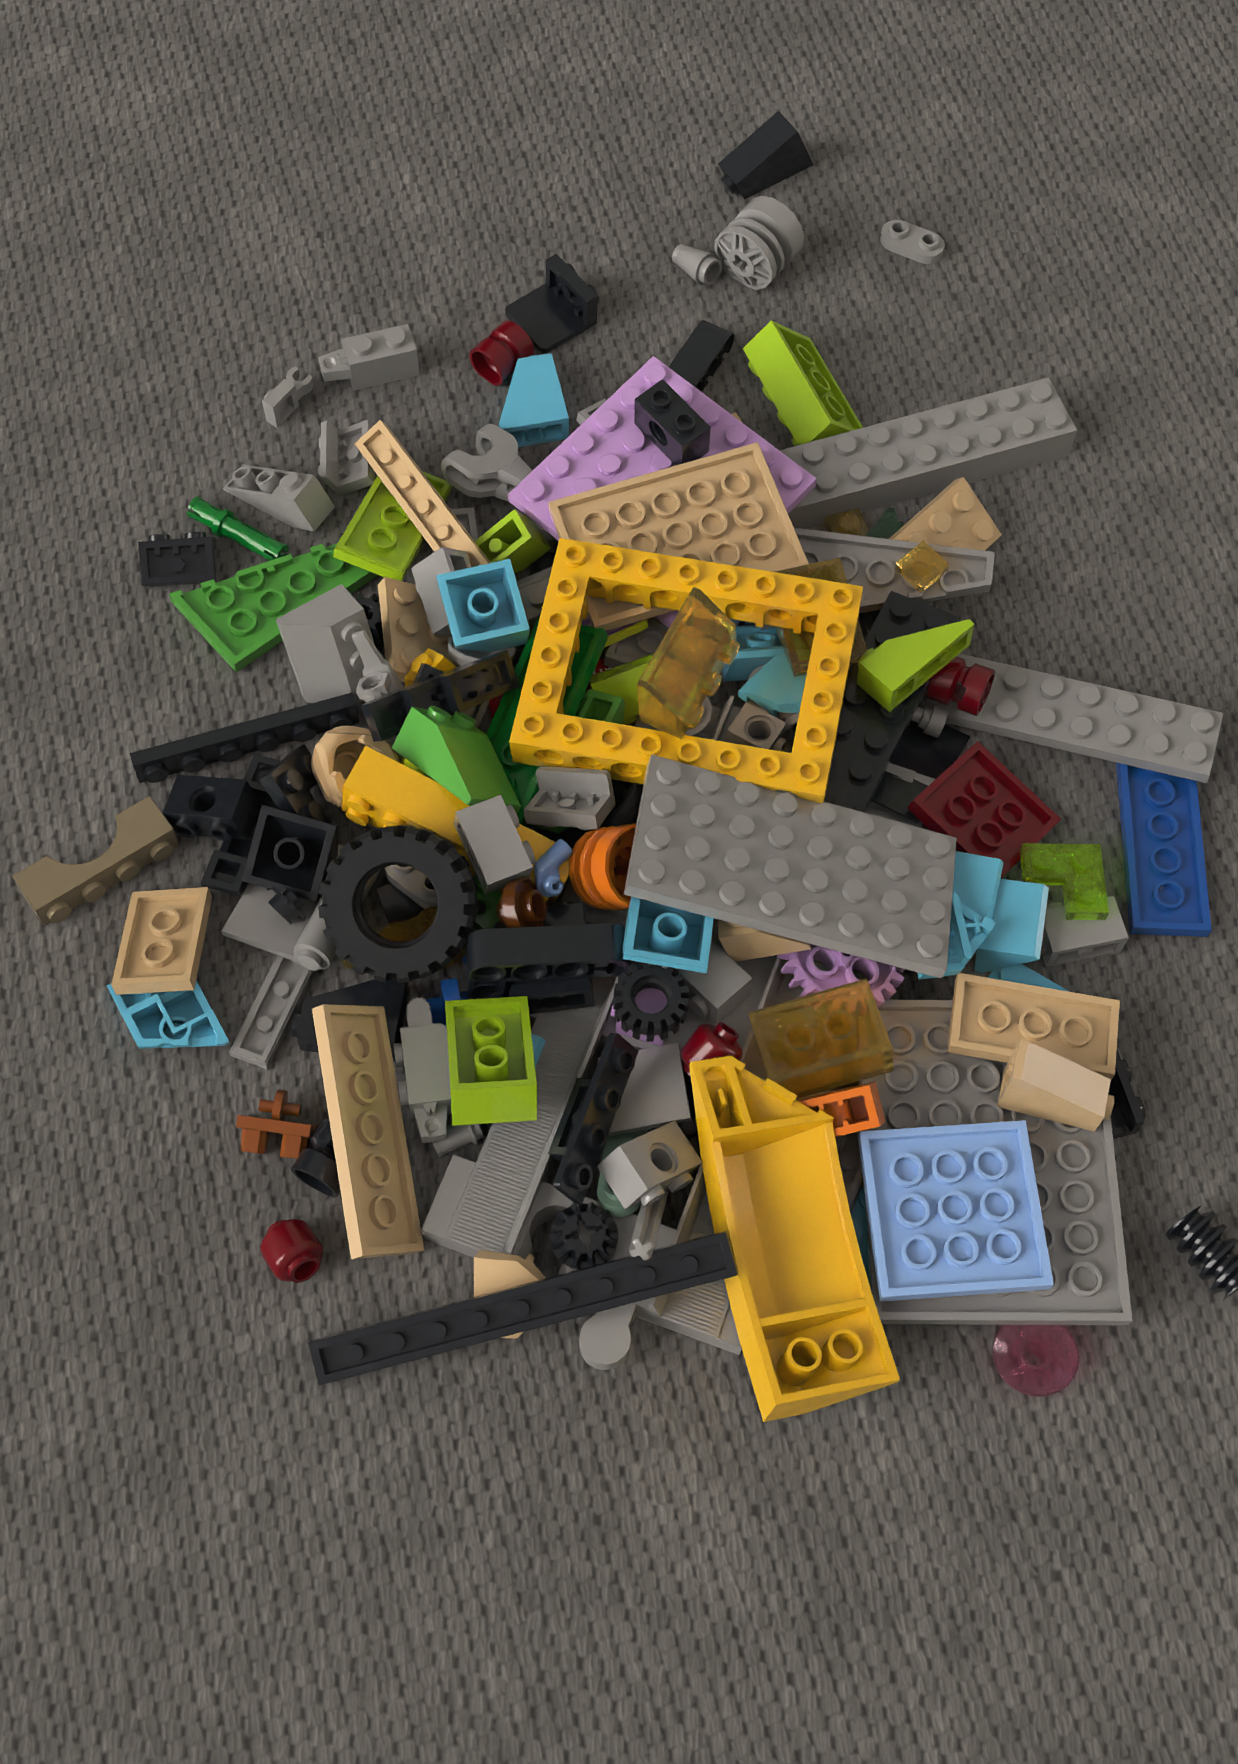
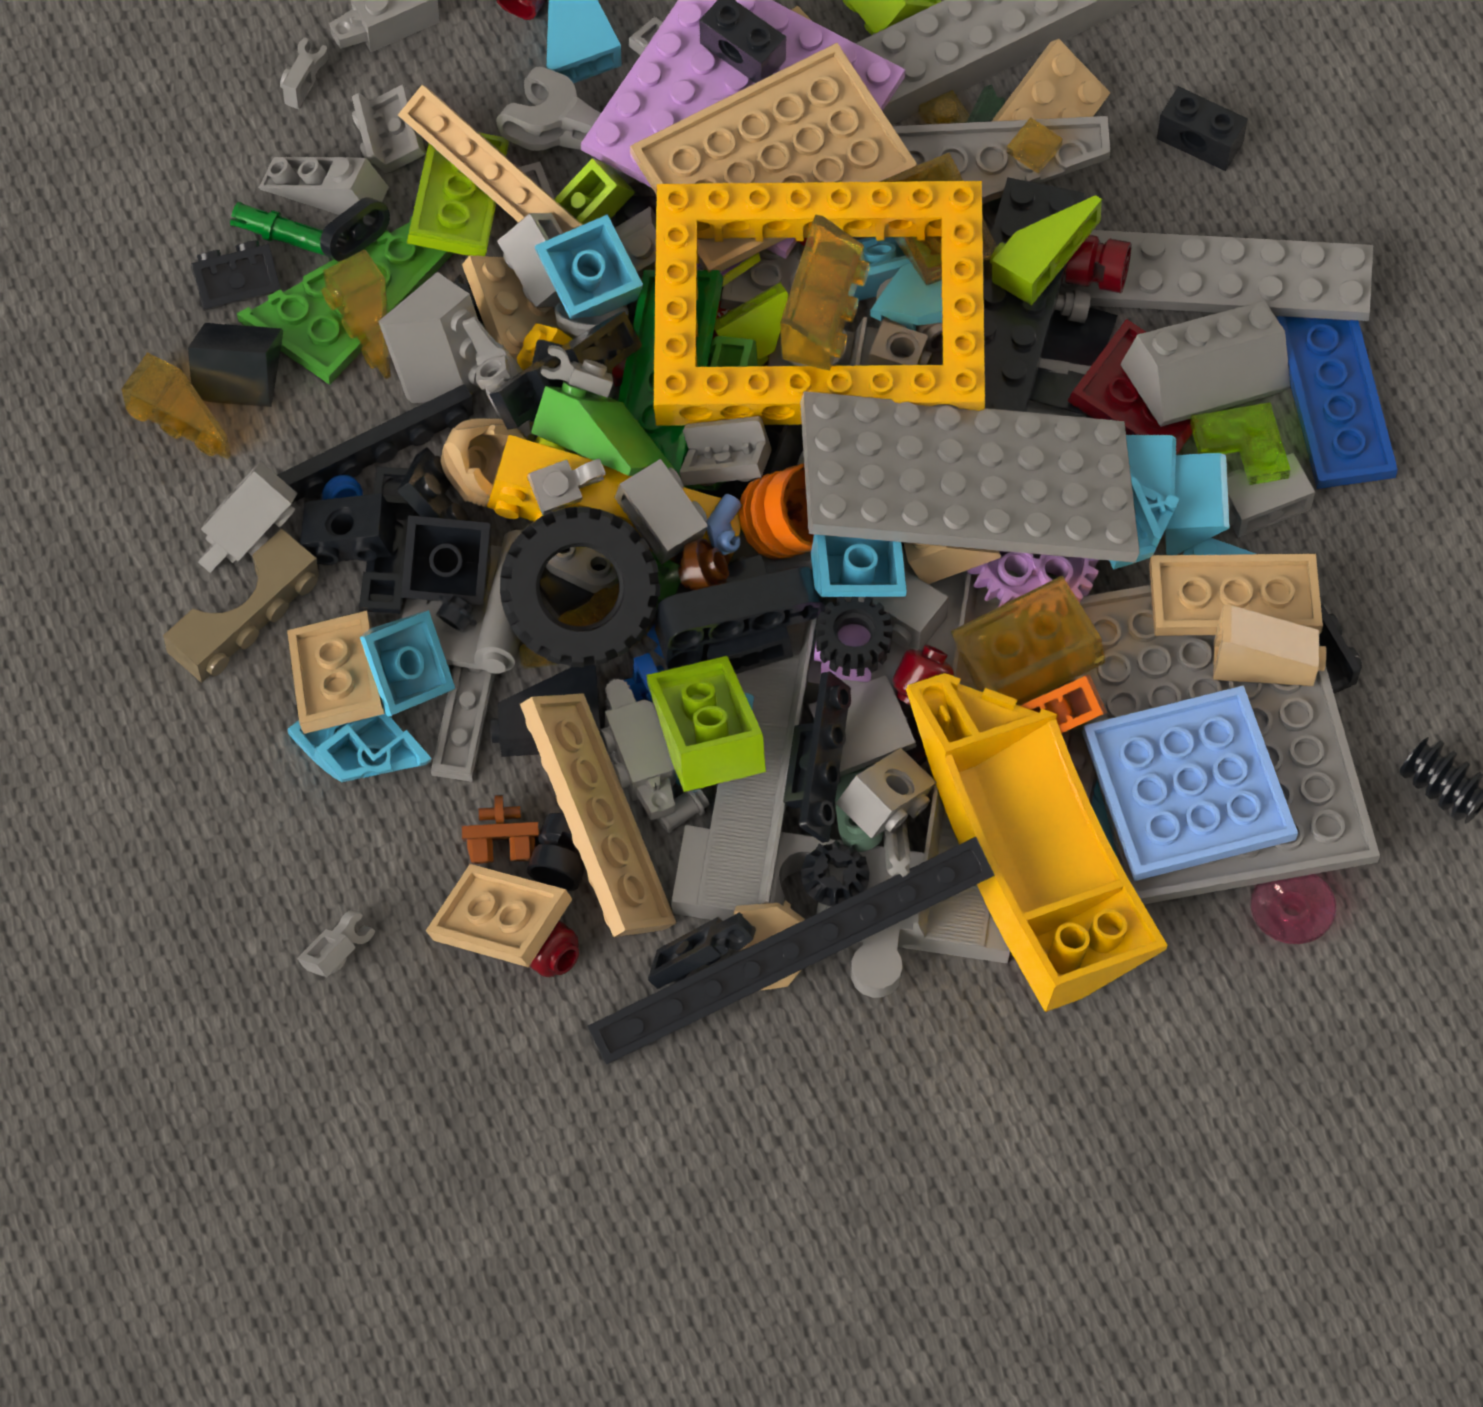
camera: 10 degrees left, 0 degrees up
none -> clear yellow slope [121,352,231,459]
none -> black slope [188,323,283,407]
none -> light grey hinge [198,461,297,573]
none -> light grey plate [297,910,375,977]
none -> black plate [320,197,390,262]
none -> clear yellow slope [322,249,391,380]
none -> blue plate [322,475,363,500]
none -> medium azure slope [360,610,456,716]
none -> tan plate [426,864,572,967]
none -> light grey plate [527,459,606,515]
none -> light grey plate [541,345,613,398]
none -> black hinge [648,912,756,989]
none -> light grey slope [1120,301,1290,427]
none -> black brick [1157,86,1248,171]

